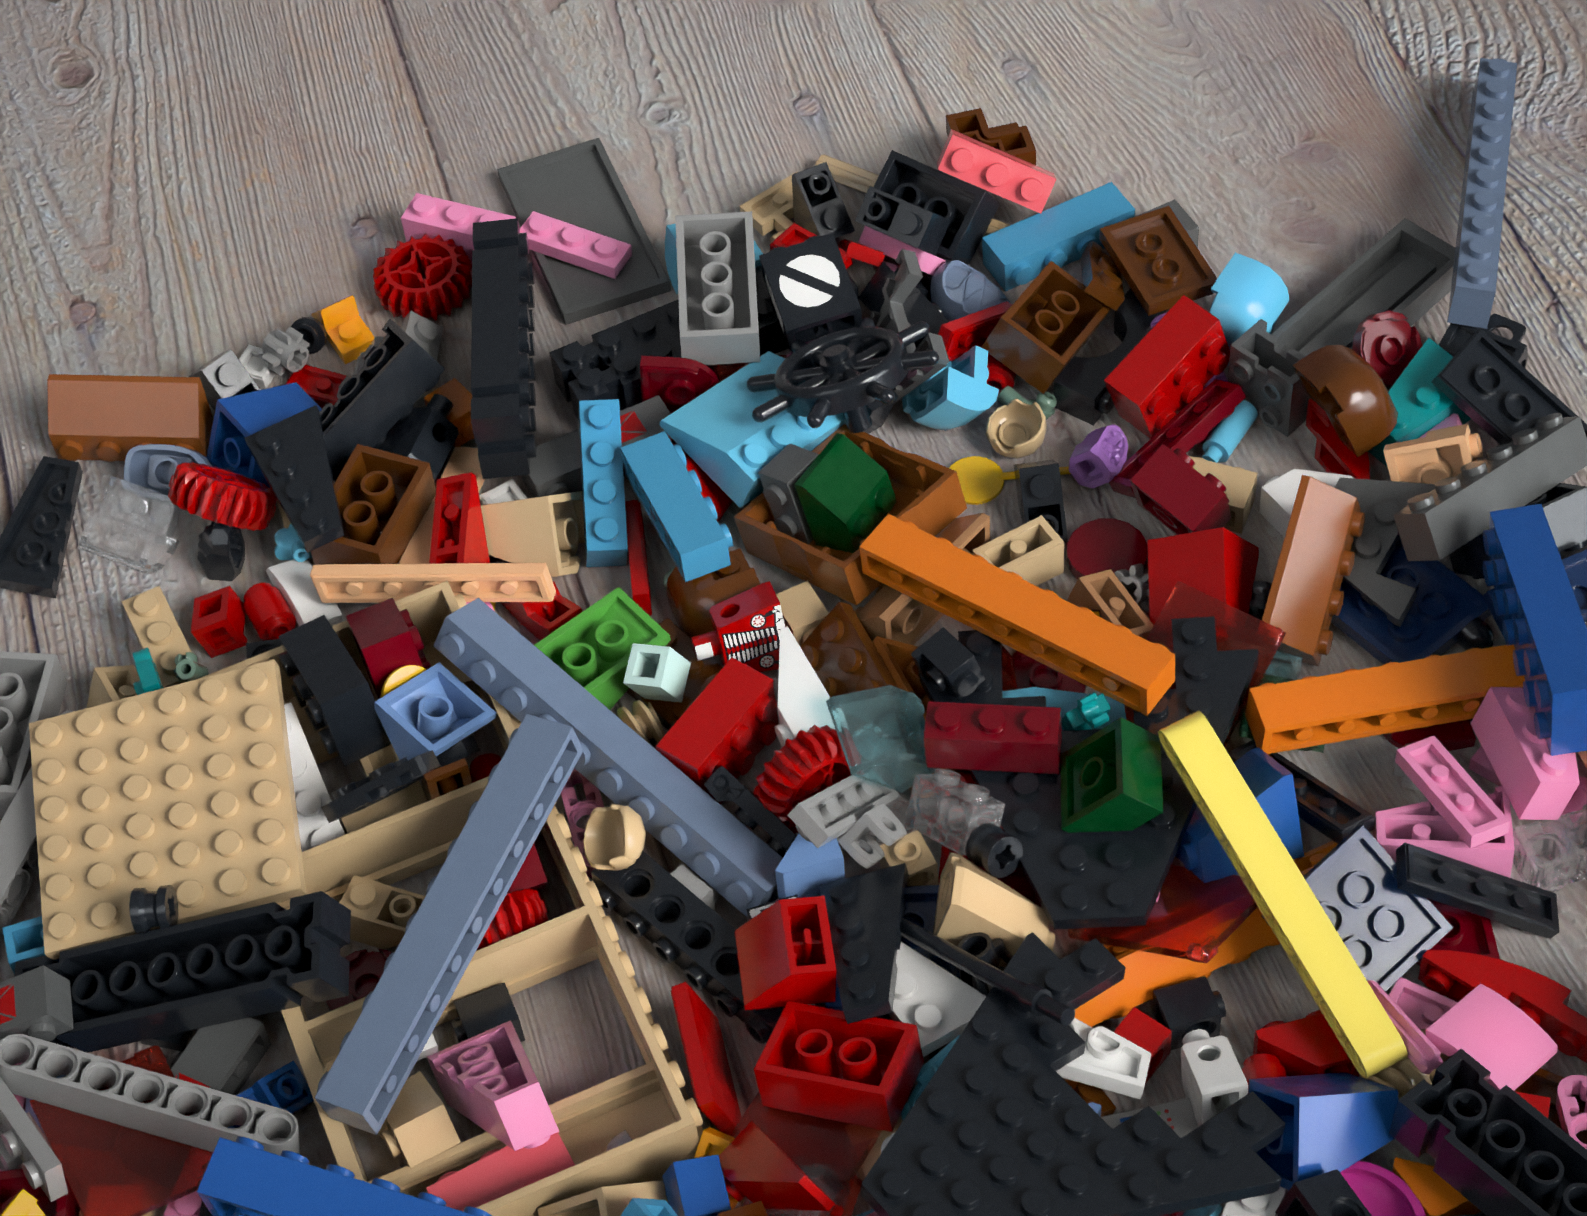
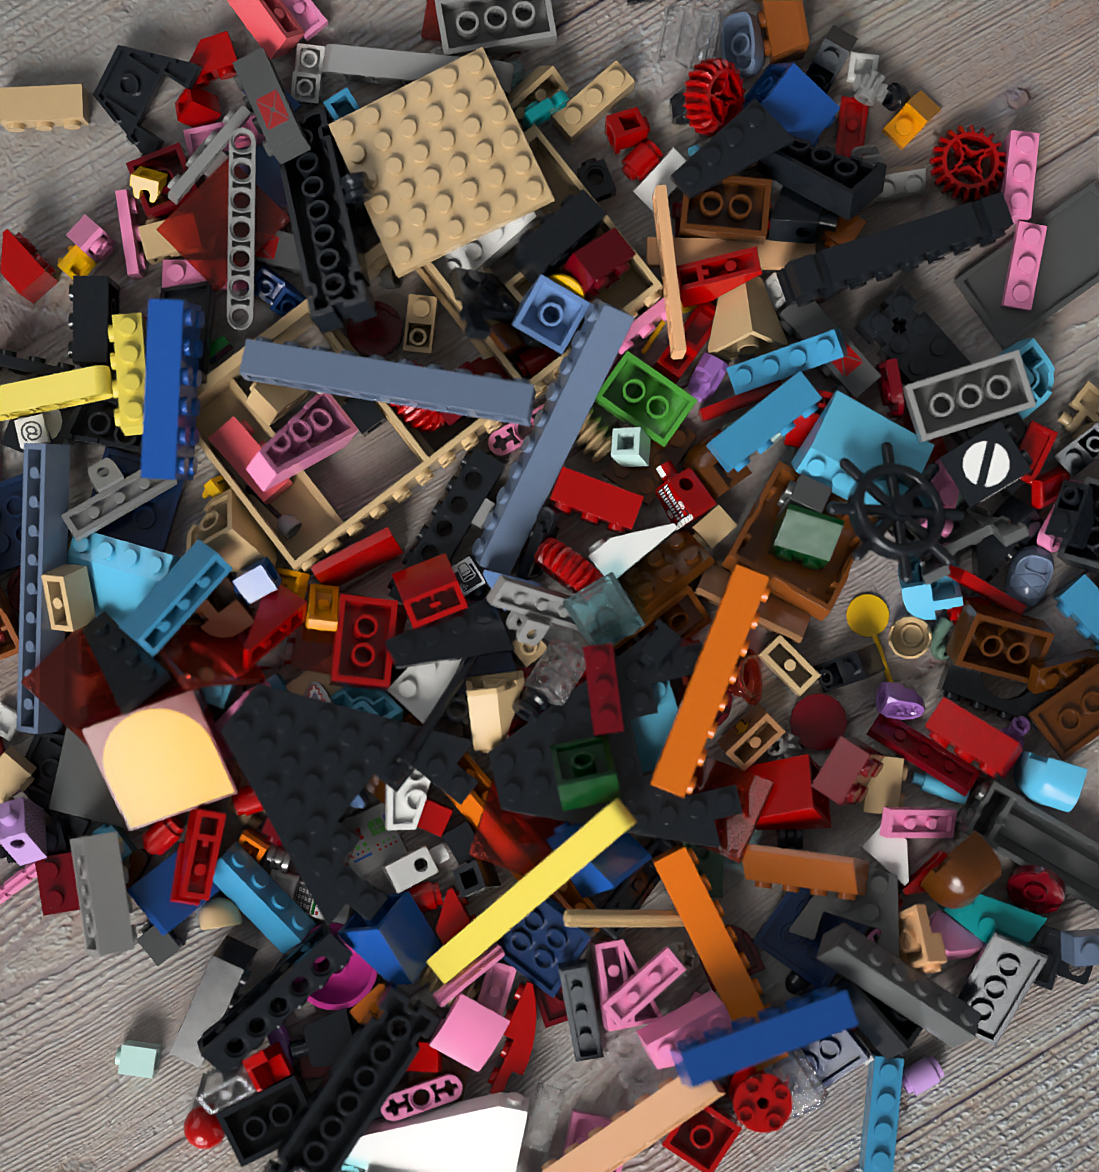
camera: 75 degrees right, 35 degrees up
sand green arm [174,652,209,682] -> none
tan hair [583,804,646,871] -> none
teal plate [1061,692,1111,731] -> none
none -> light orange slope [305,583,339,631]
none -> black brick [452,859,501,898]
none -> tan axle [563,909,723,927]
none -> medium lavender rock [688,352,729,402]
none -> bright pink plate [879,807,957,838]

